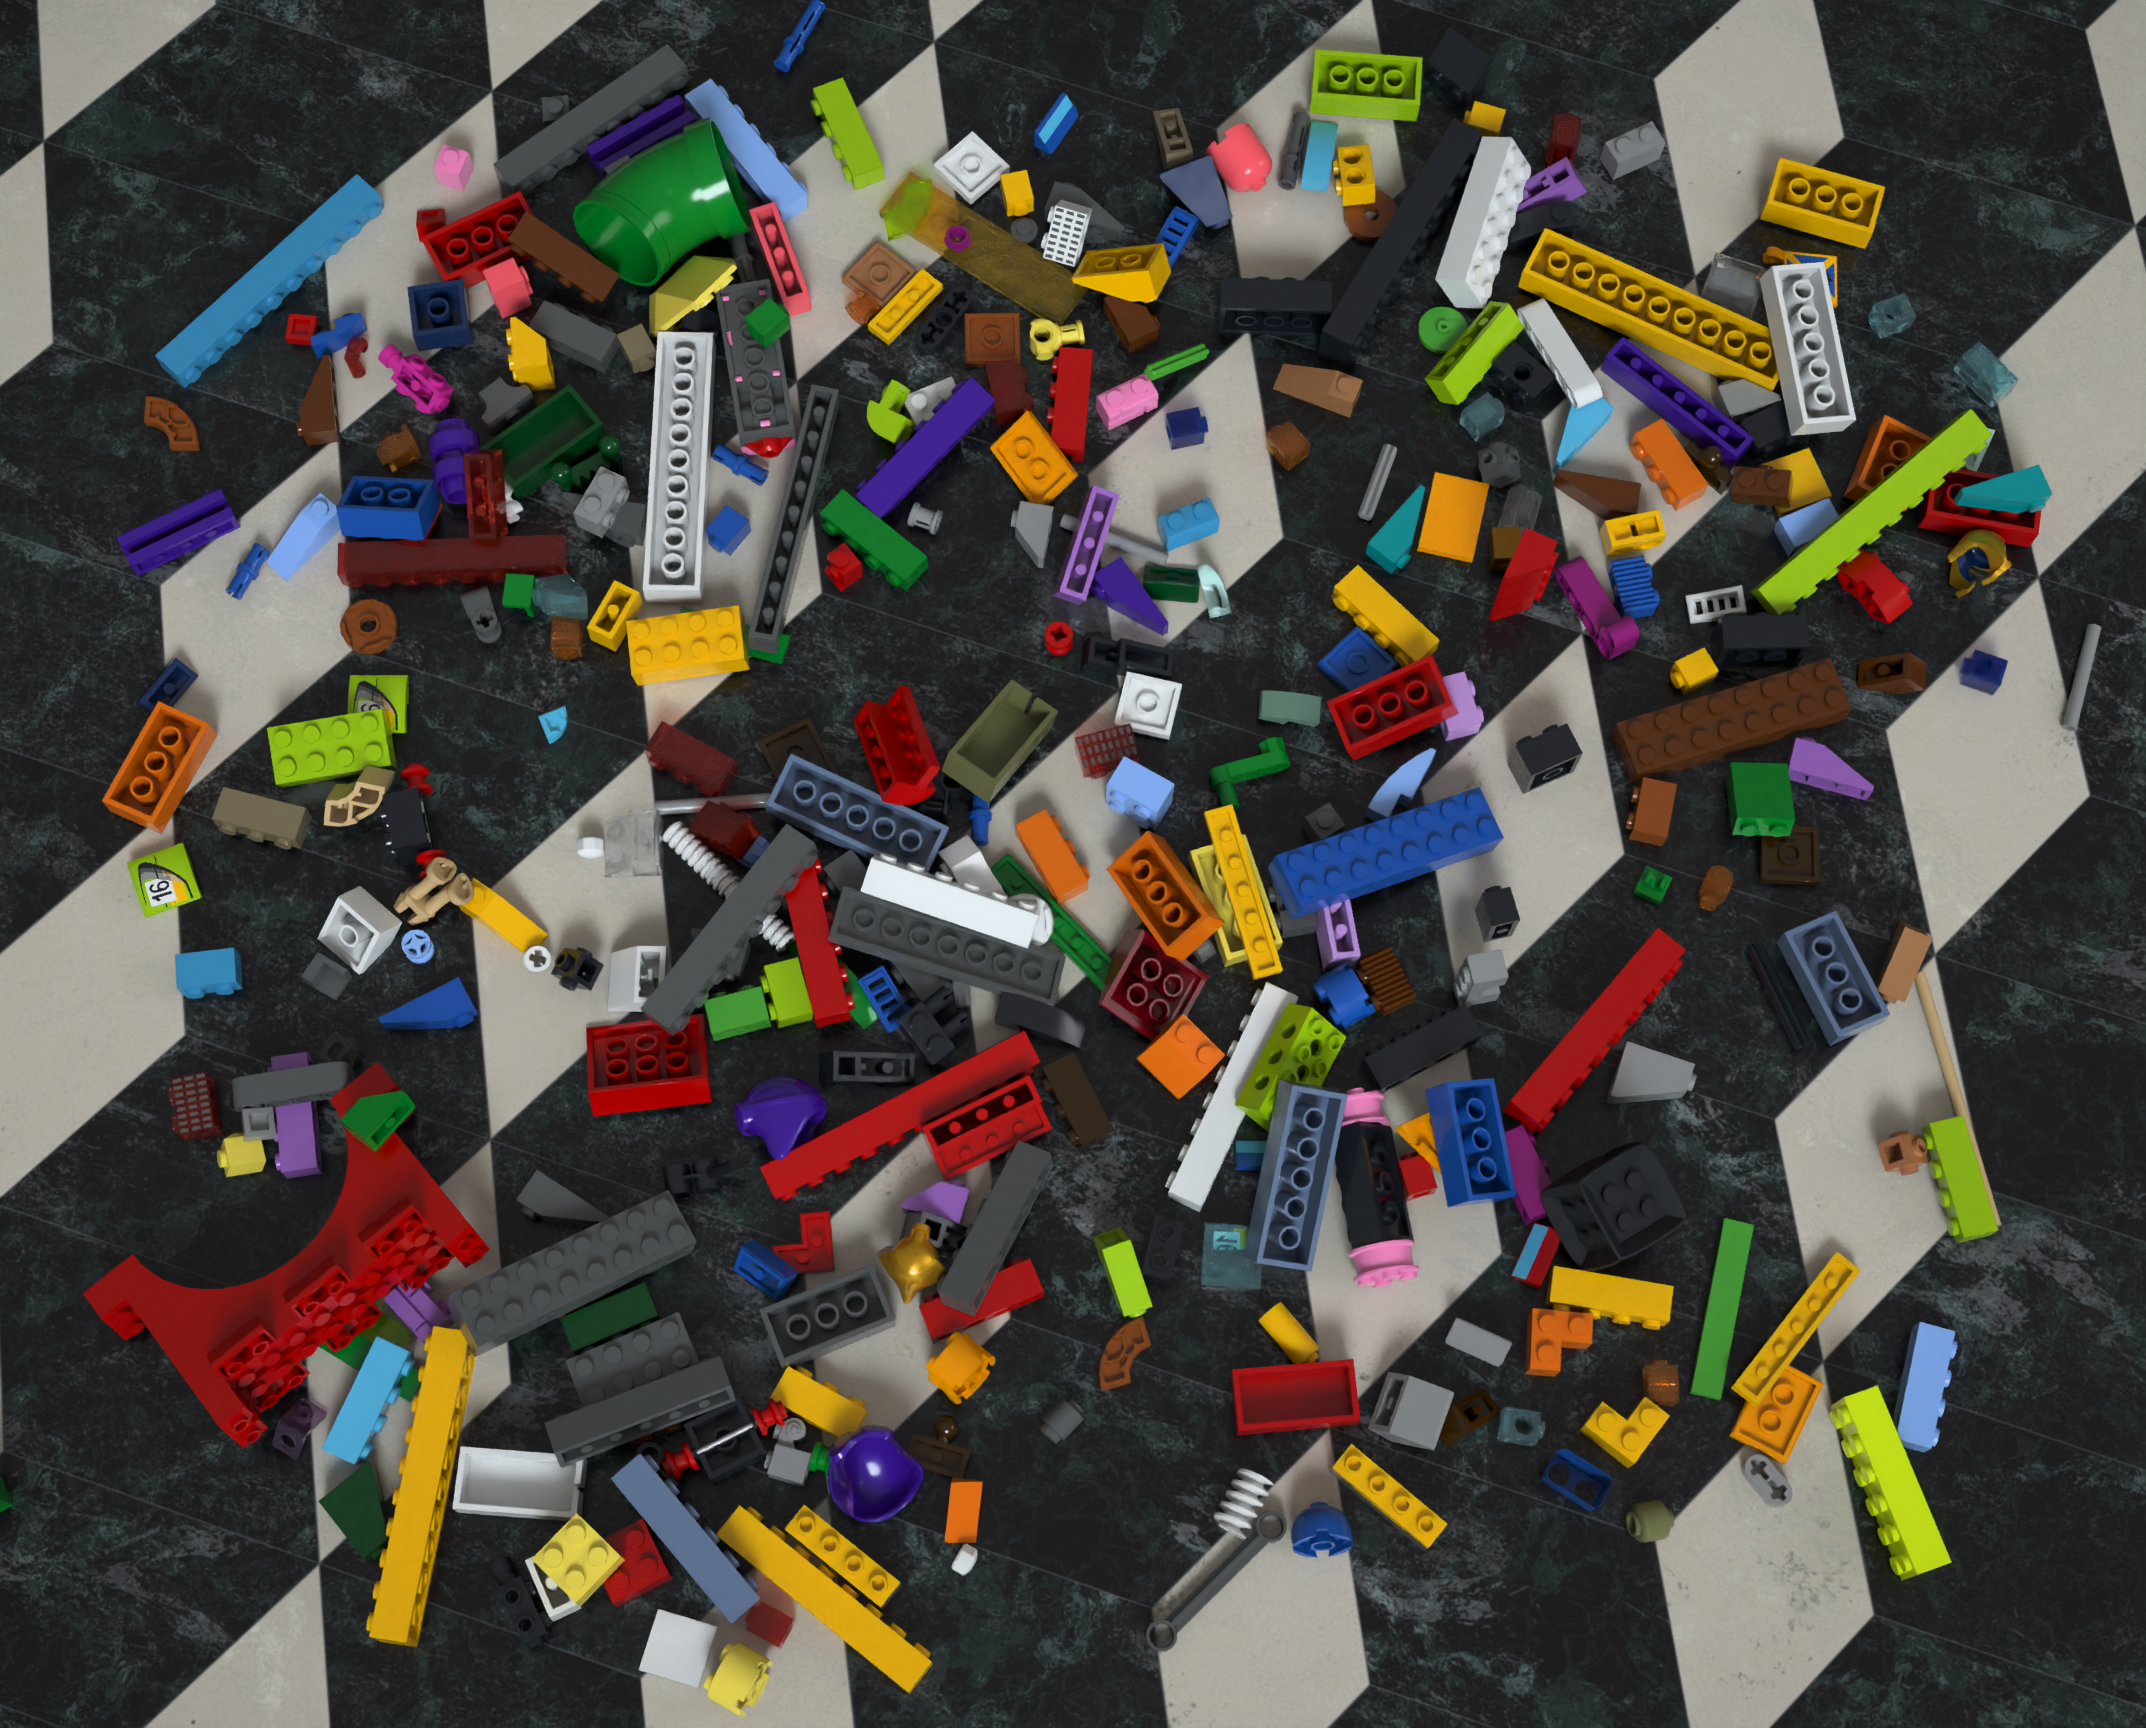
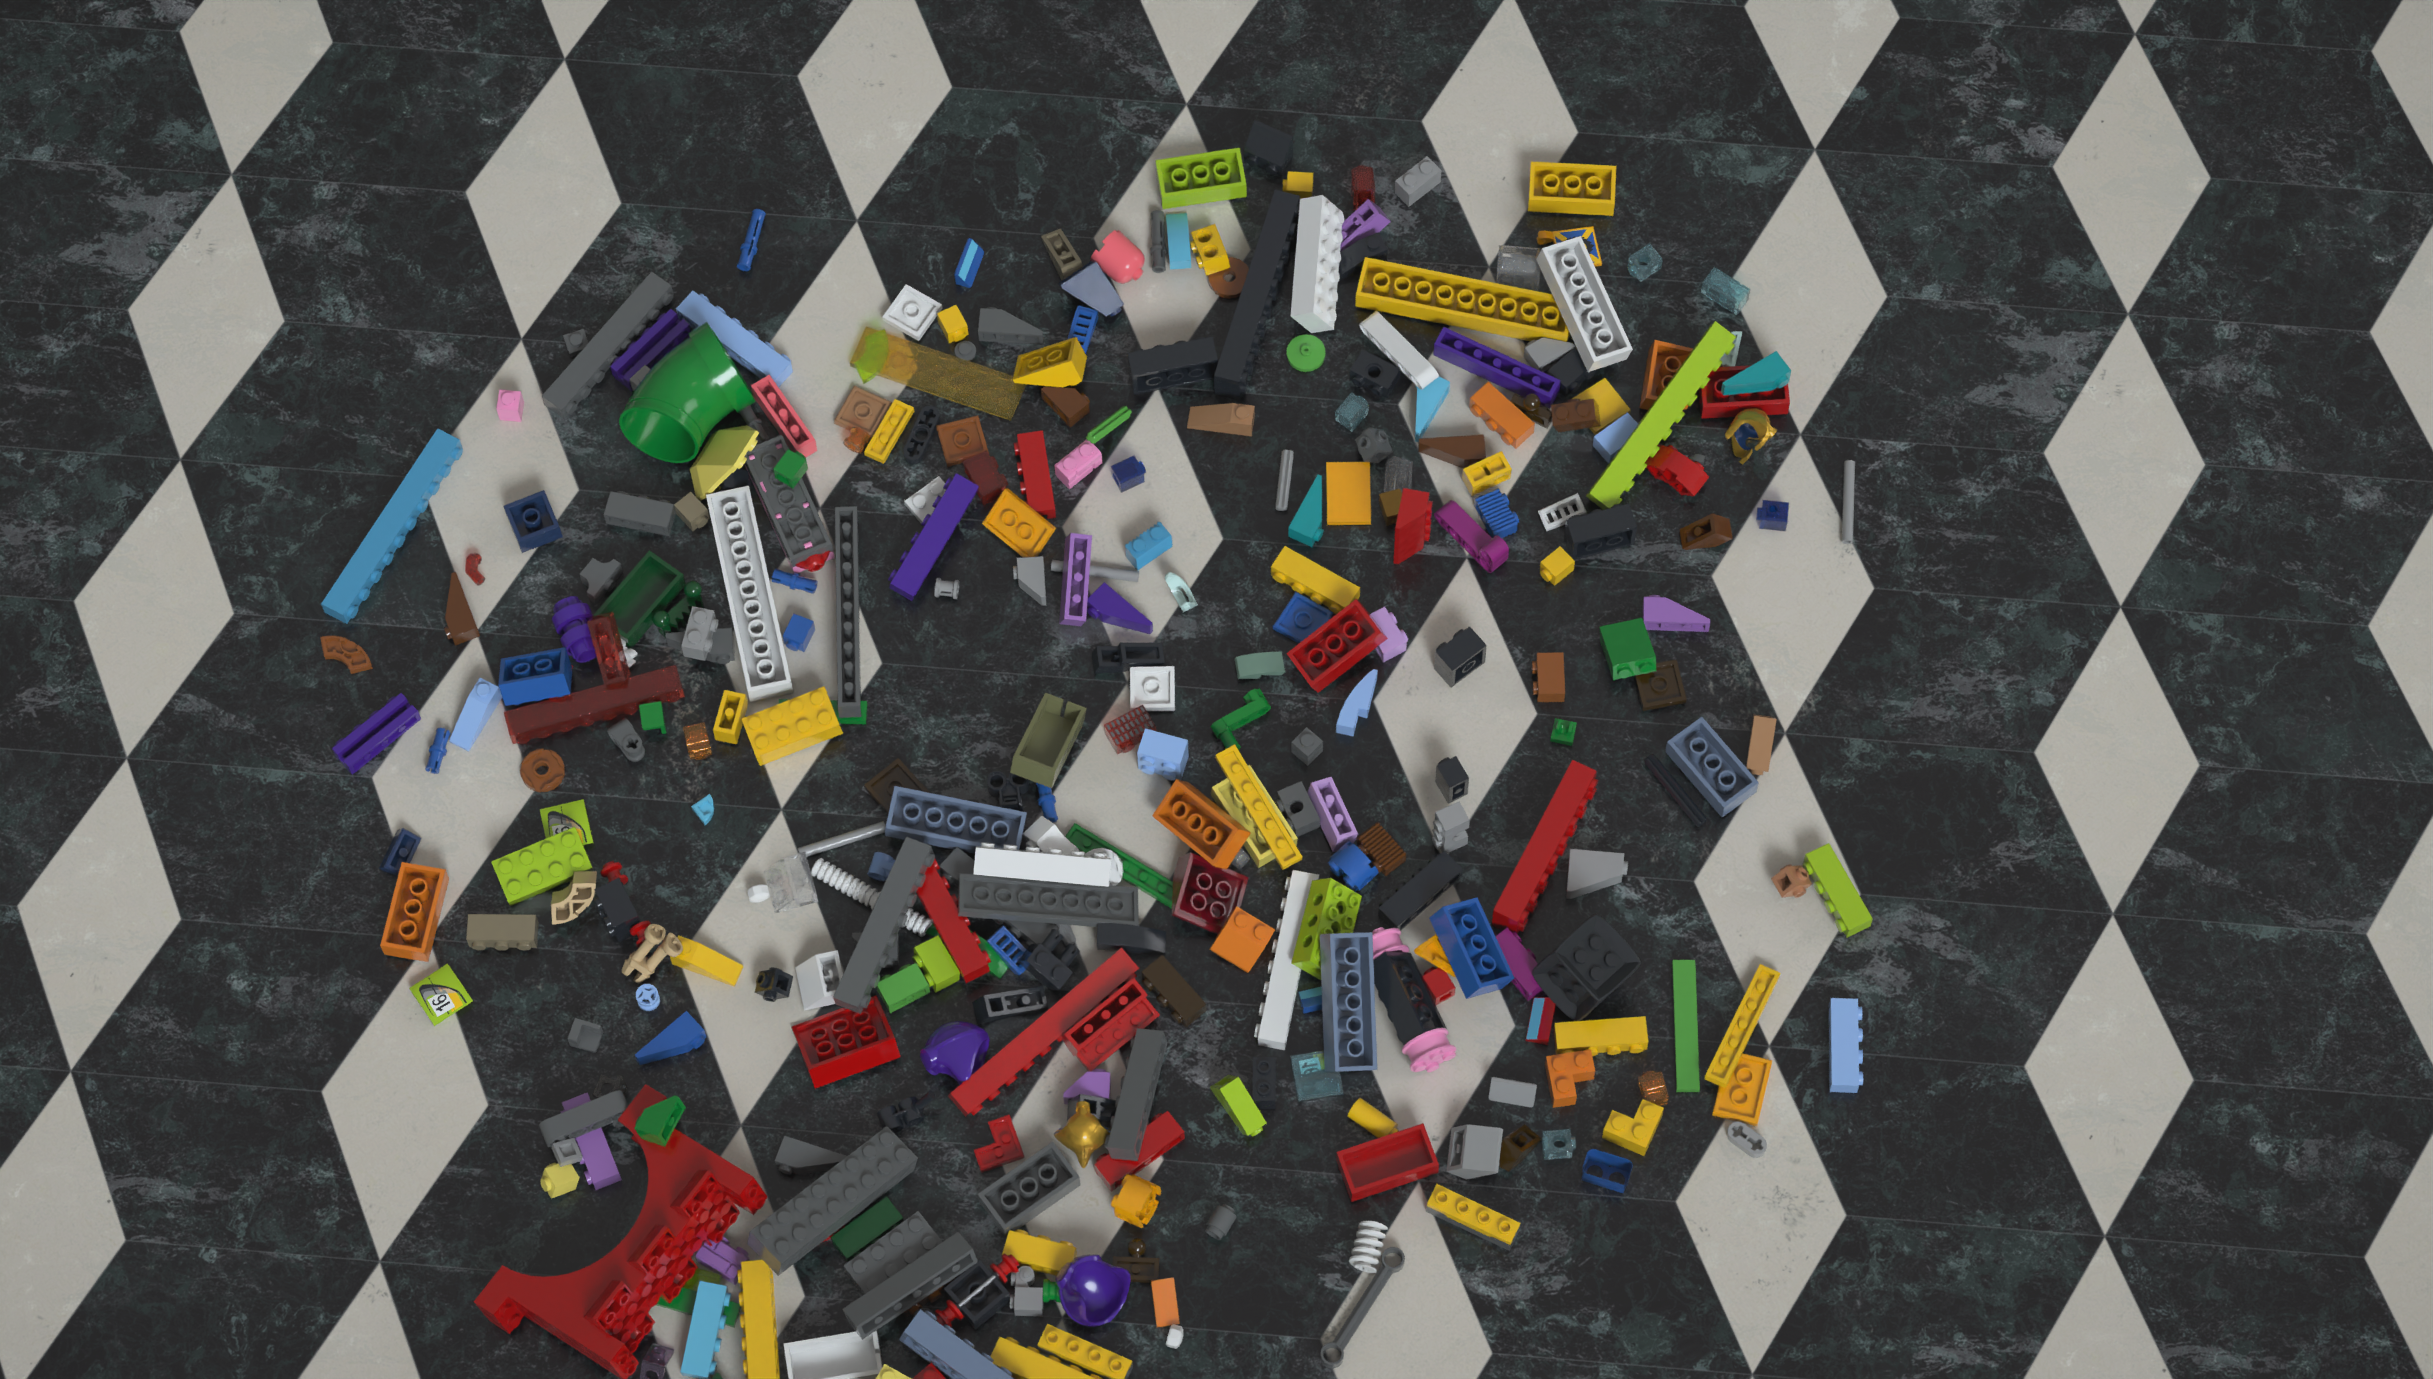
camera: 10 degrees left, 5 degrees down
clear red brick [168,1071,221,1142] -> none
dark azure brick [175,947,243,999] -> none
red plate [285,314,319,346] -> none
blue slope [310,312,367,358] -> none
white slope [317,886,402,975] -> none
clear orange brick [375,424,423,472] -> none
dark pink brick [378,344,454,414] -> none
red slope [416,208,446,242] -> none
red brick [421,191,534,289] -> none
coral brick [483,258,533,318] -> none
reddish brown brick [506,212,620,304] -> none
yellow slope [506,317,555,391] -> none
white bush [523,946,551,972] -> none
clear light blue slope [532,574,588,620] -> none
clear red brick [644,721,739,797] -> none
clear red brick [688,800,761,860] -> none
blue slope [732,1240,798,1302] -> none
lime brick [810,77,885,190] -> none
green brick [820,489,928,591] -> none
red brick [824,543,863,592] -> none
red brick [853,685,940,805] -> none
lime brick [867,379,916,445] -> none
magenta plate [944,225,971,252] -> none
orange brick [1015,809,1090,905] -> none
light yellow connector [1030,318,1085,361] -> none
white brick [1041,200,1092,267] -> none
red wheel [1045,621,1073,656] -> none
dark orange tile [1099,1316,1151,1392] -> none
dark green slope [1143,565,1200,603] -> none
clear orange brick [1266,420,1311,471] -> none
blue brick [1268,787,1504,920] -> none
blue cylinder [1291,1502,1353,1558] -> none
lime brick [1425,301,1524,405] -> none
reddish brown brick [1612,658,1852,785] -> none
olive head [1626,1500,1674,1543] -> none
clear orange arm [1699,866,1733,911] -> none
neon yellow brick [1829,1385,1951,1580] -> none
tan piece [1915,972,2002,1227] -> none

